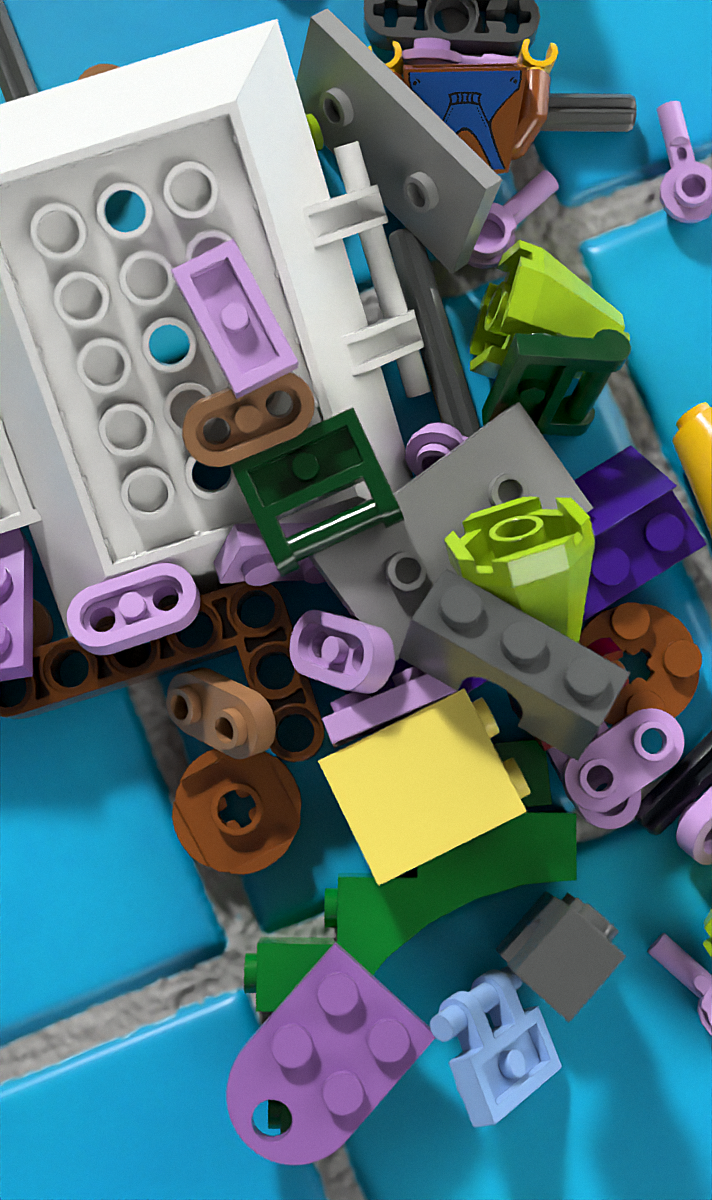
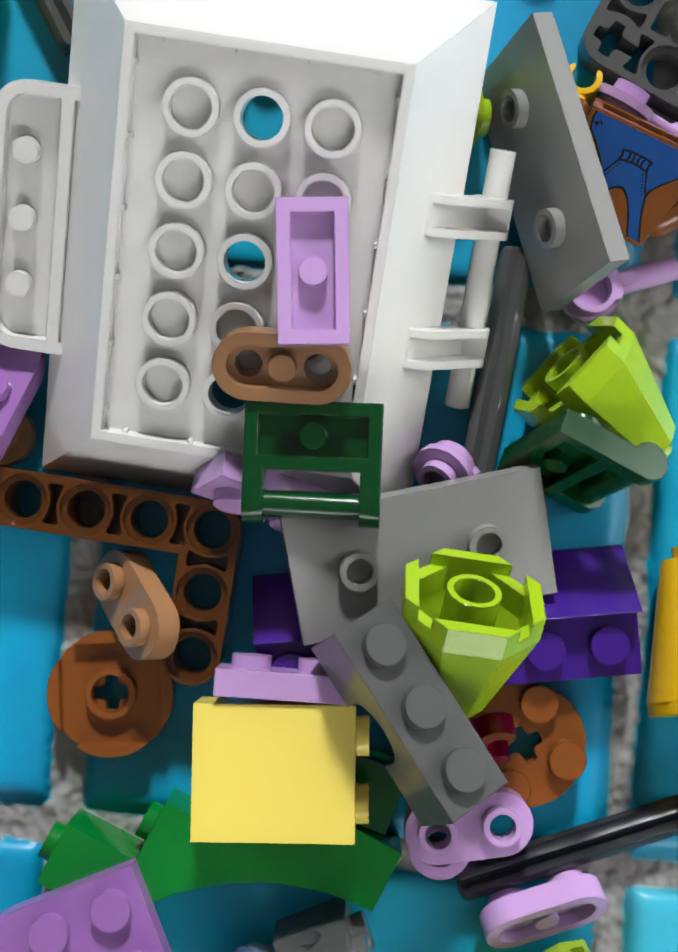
camera: 25 degrees right, 5 degrees up
lavender plate [67,563,200,655] -> none
lavender plate [290,610,395,694] -> none

